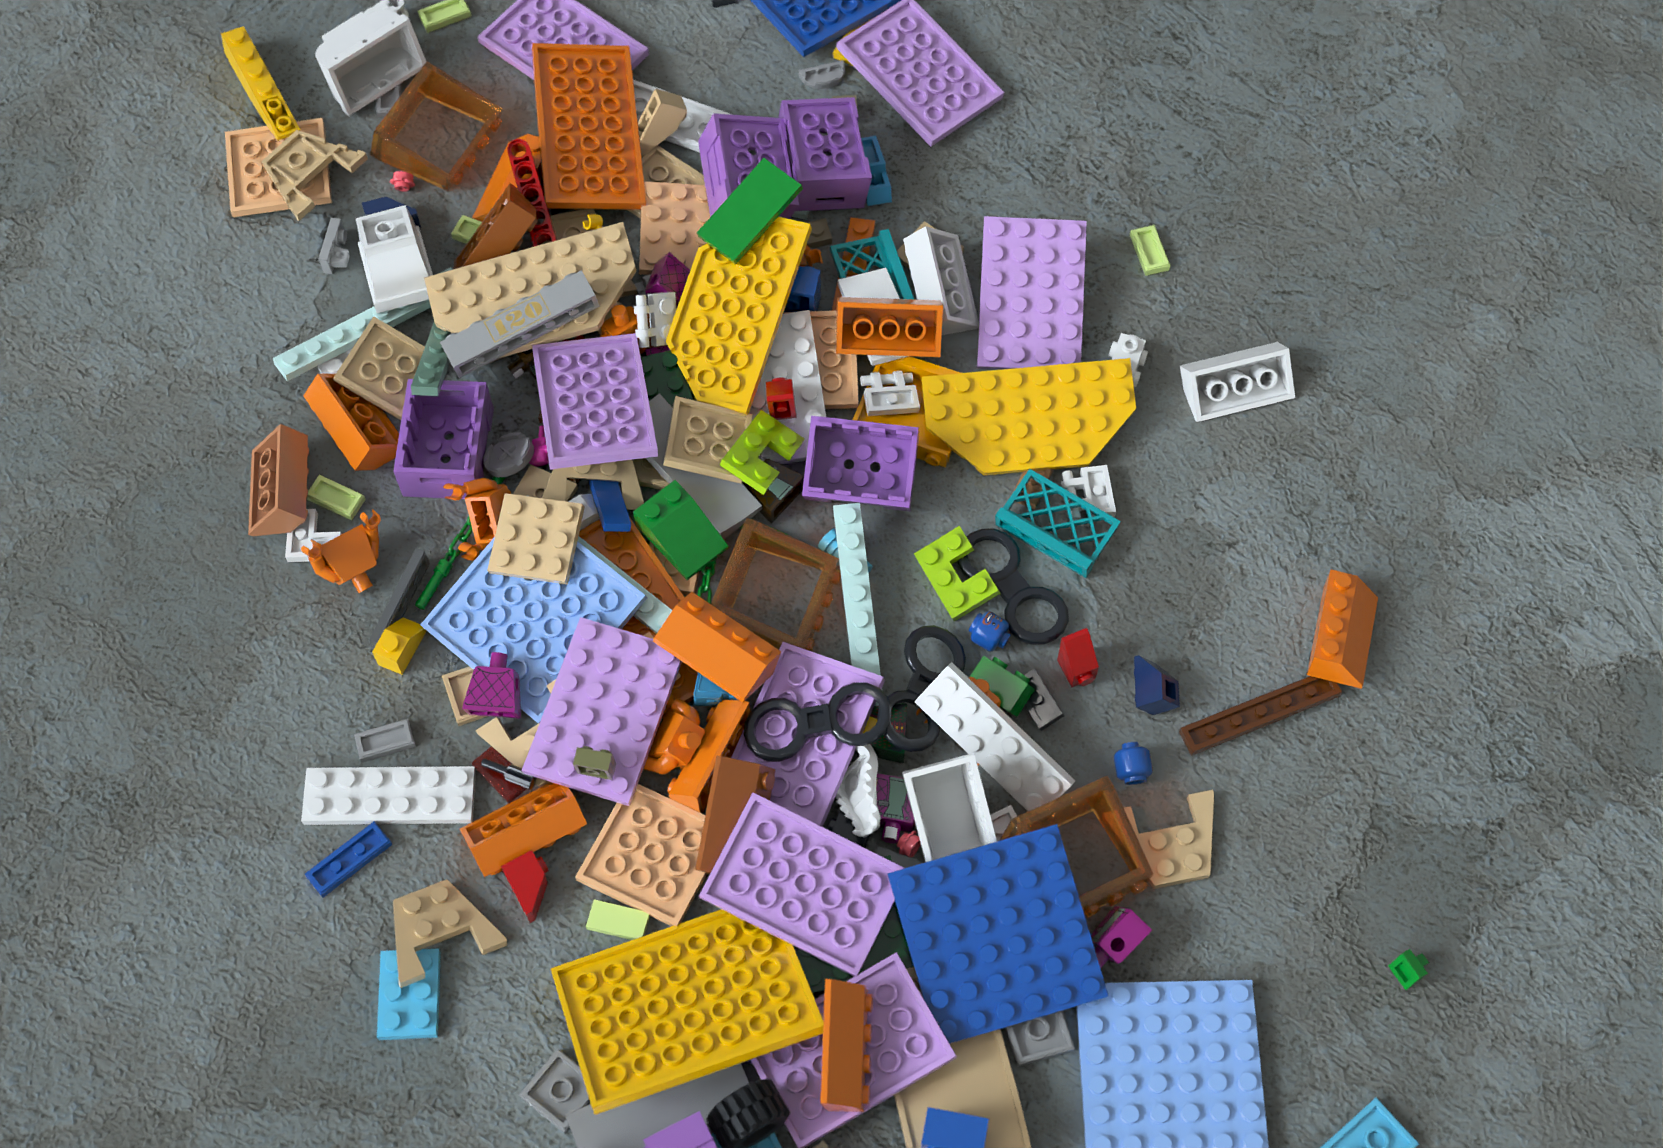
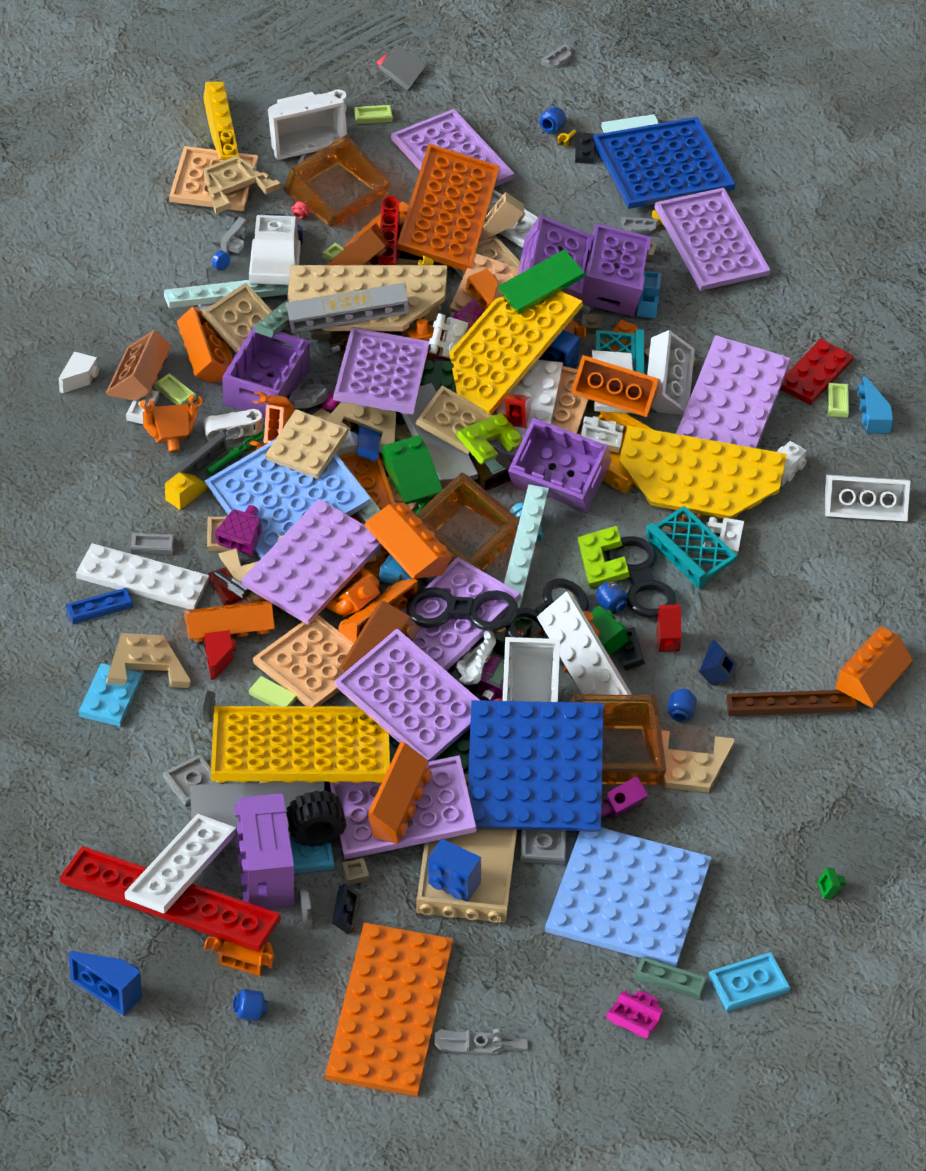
camera: 15 degrees right, 15 degrees down
olive piece [573,746,616,780] -> none
none -> white slope [59,351,99,393]
none -> white piece [203,409,263,441]
none -> clear smoke tile [203,691,216,722]
none -> blue tile [212,250,231,271]
none -> orange slope [466,268,498,312]
none -> red plate [780,338,853,405]
none -> dark azure slope [858,376,893,433]

